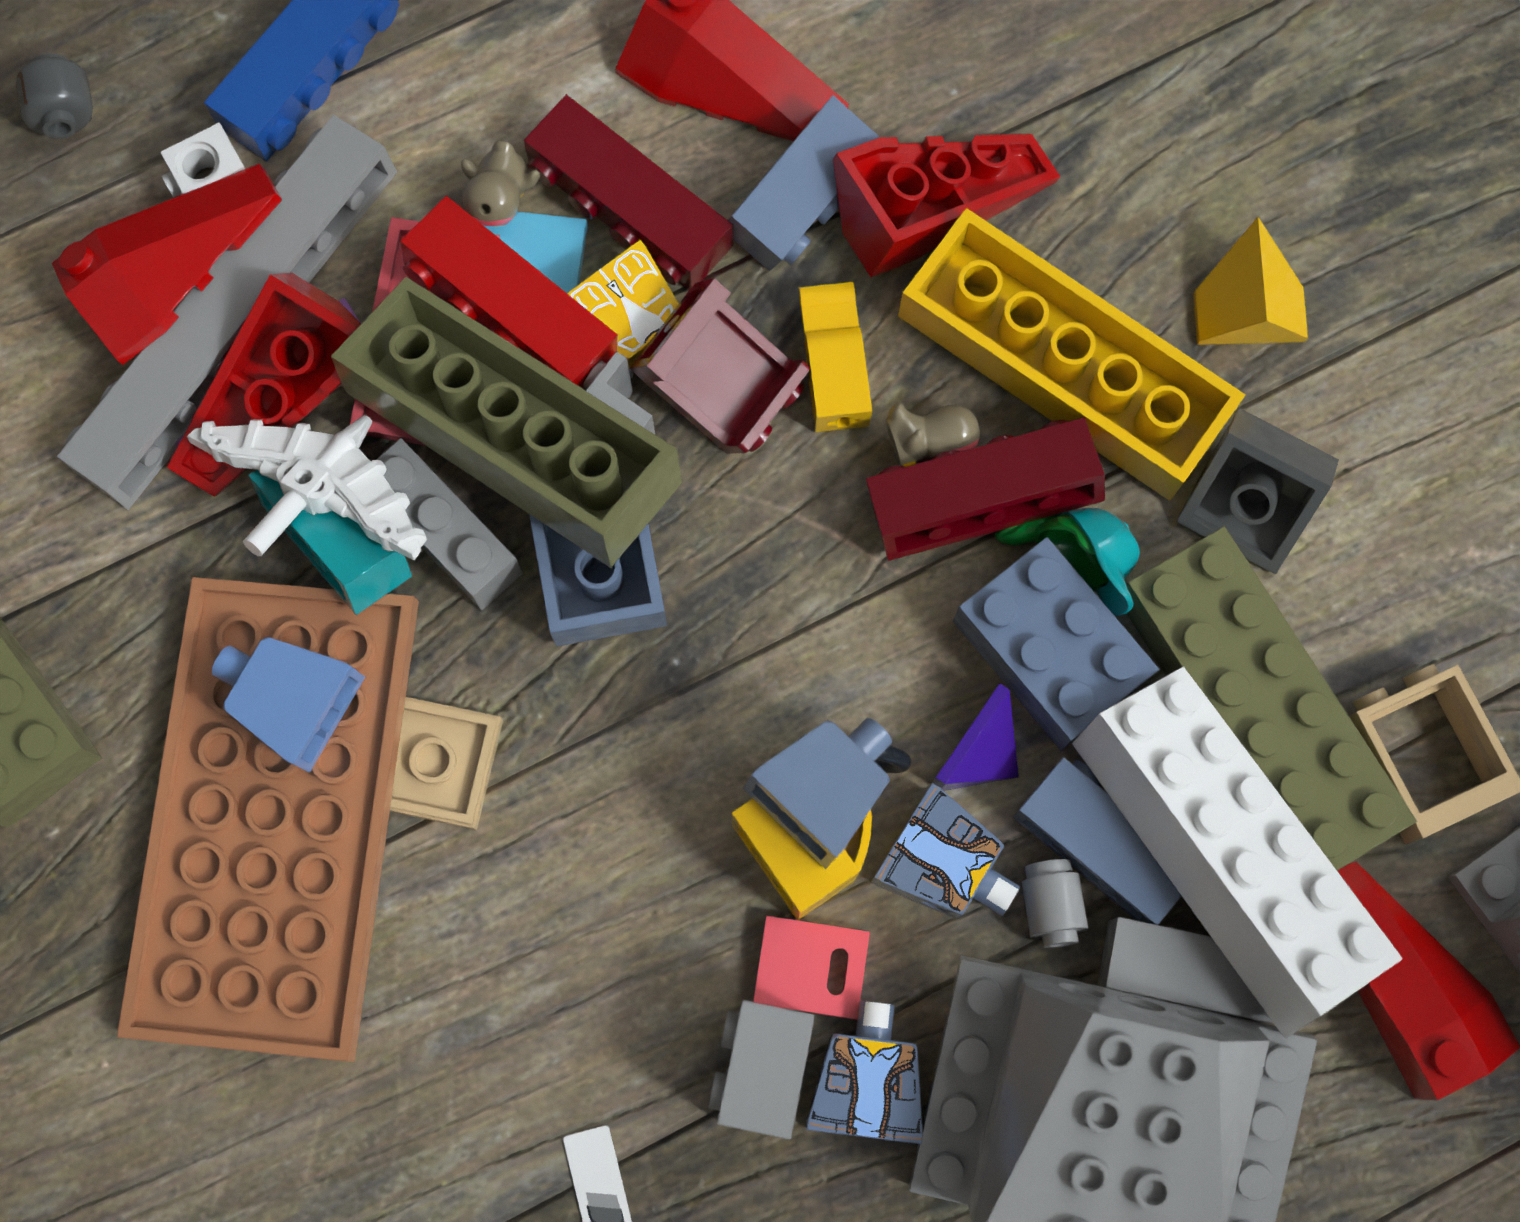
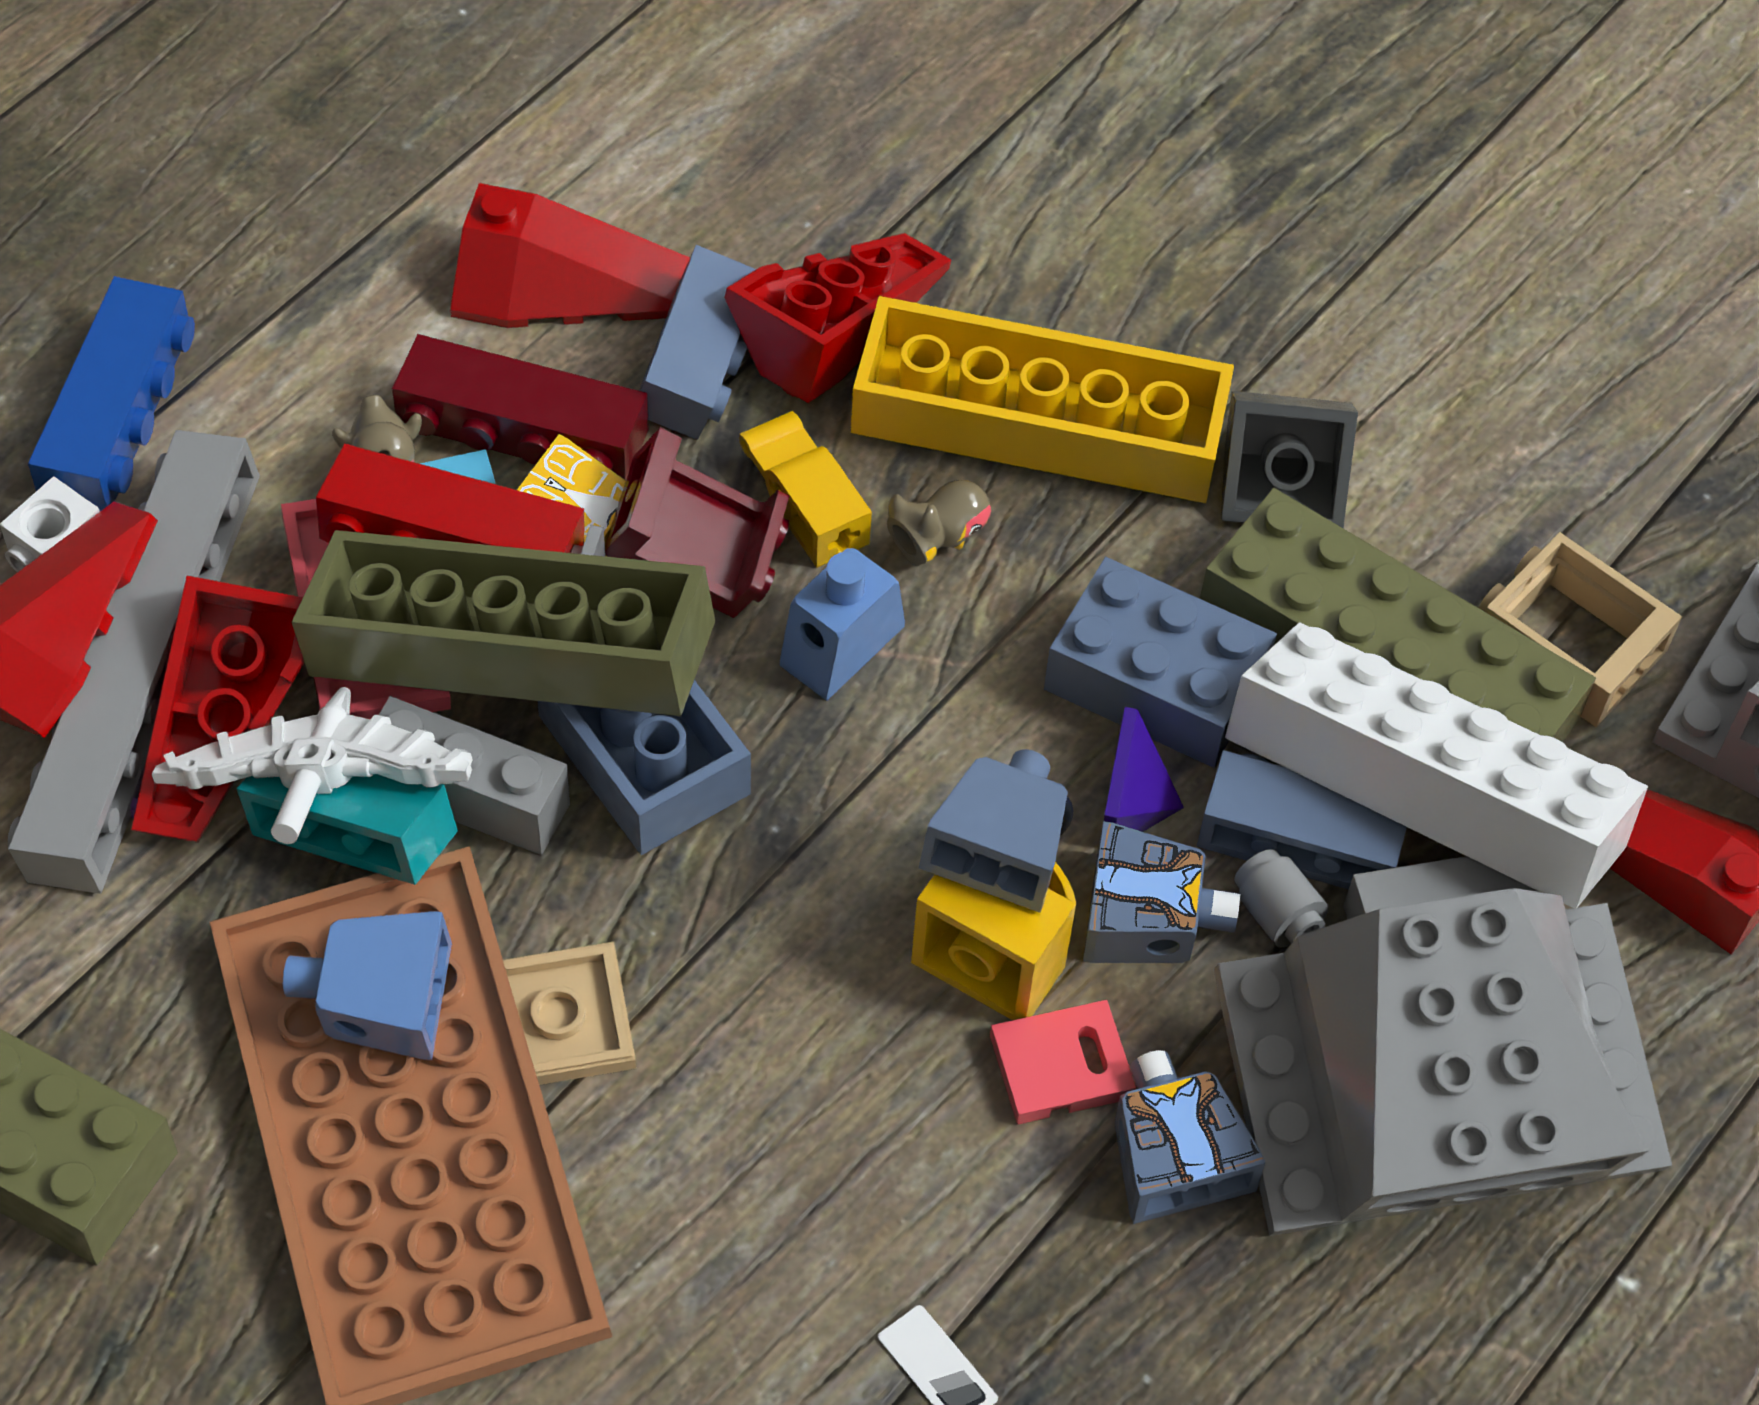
camera: 25 degrees left, 20 degrees down
light grey brick [708,1000,815,1140] -> none
dark red brick [866,417,1105,561] -> none
hair [995,508,1140,616] -> none
yellow slope [1193,217,1308,345] -> none
none -> medium blue torso [780,548,905,701]

